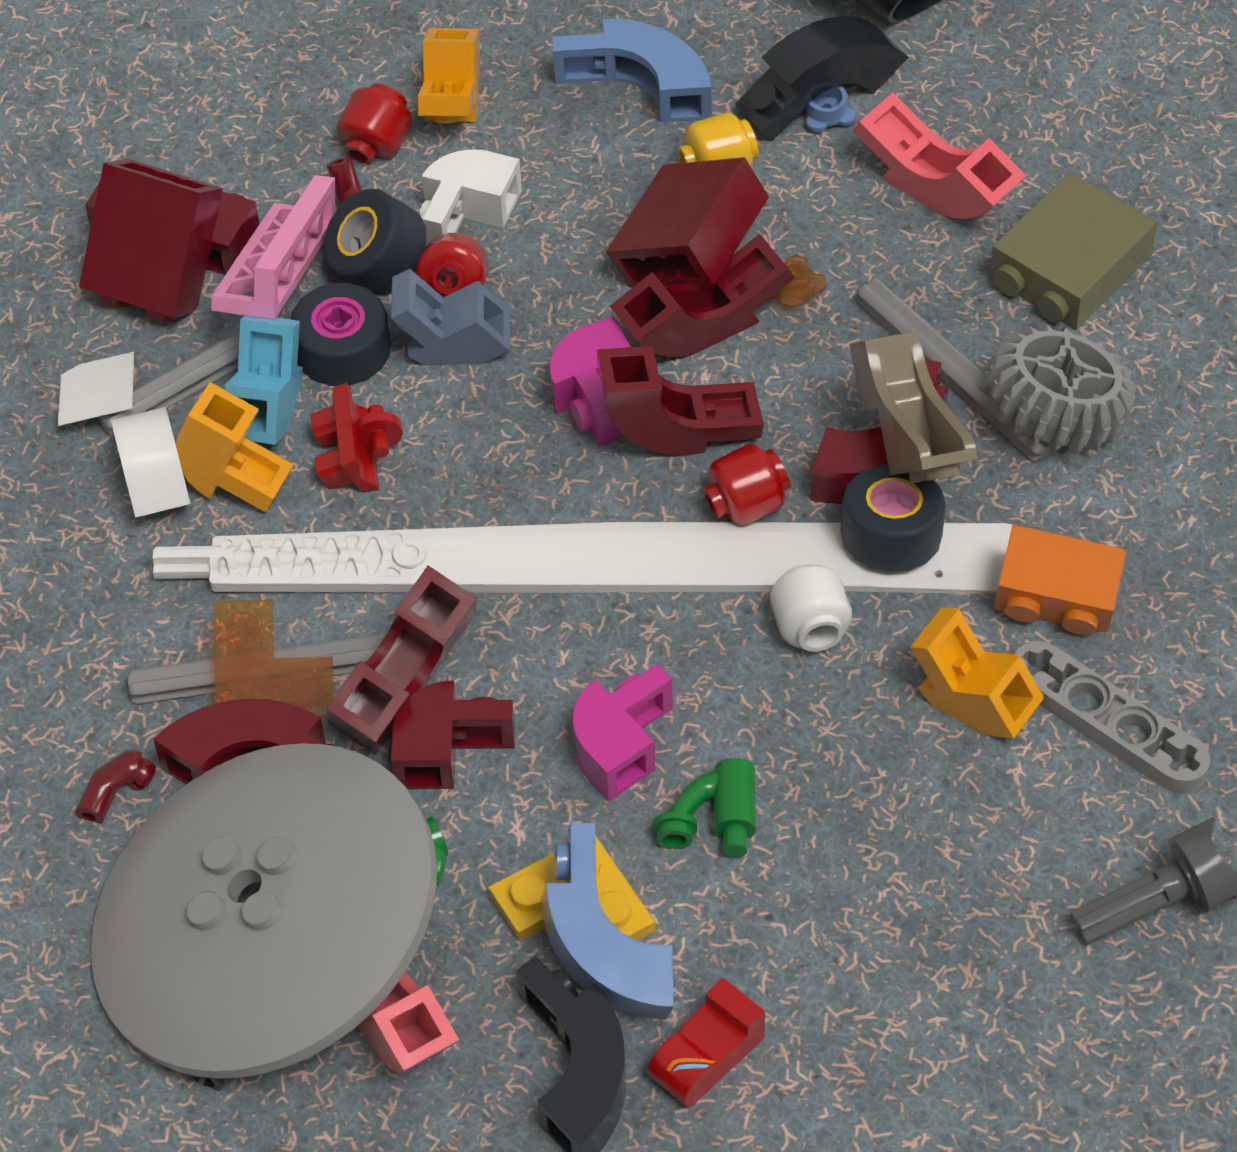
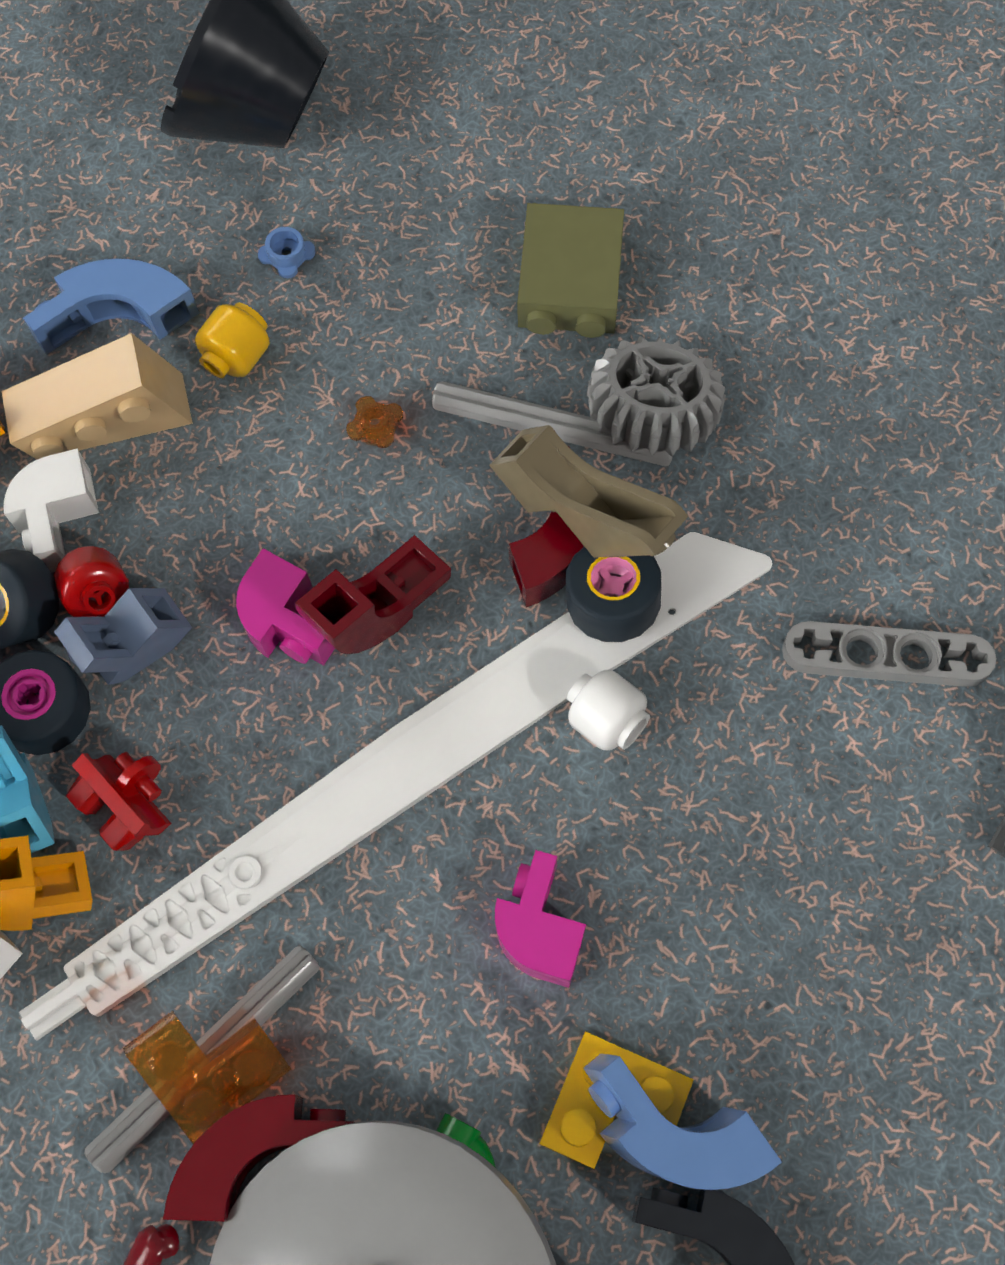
camera: 35 degrees left, 15 degrees up
dark red arch [326,565,477,754] -> none
dark red brick [391,680,515,790] -> none
dark red brick [606,157,769,288] -> none
dark red arch [610,234,795,357] -> none
red leg [647,977,765,1107] -> none
green plant [652,758,756,857] -> none
red head [703,443,791,526] -> none
black arch [735,16,909,141] -> none
coral arch [853,93,1027,219] -> none
light orange brick [910,607,1044,739] -> none
orange brick [993,524,1127,635] -> none
none -> tan wedge [2,333,193,460]

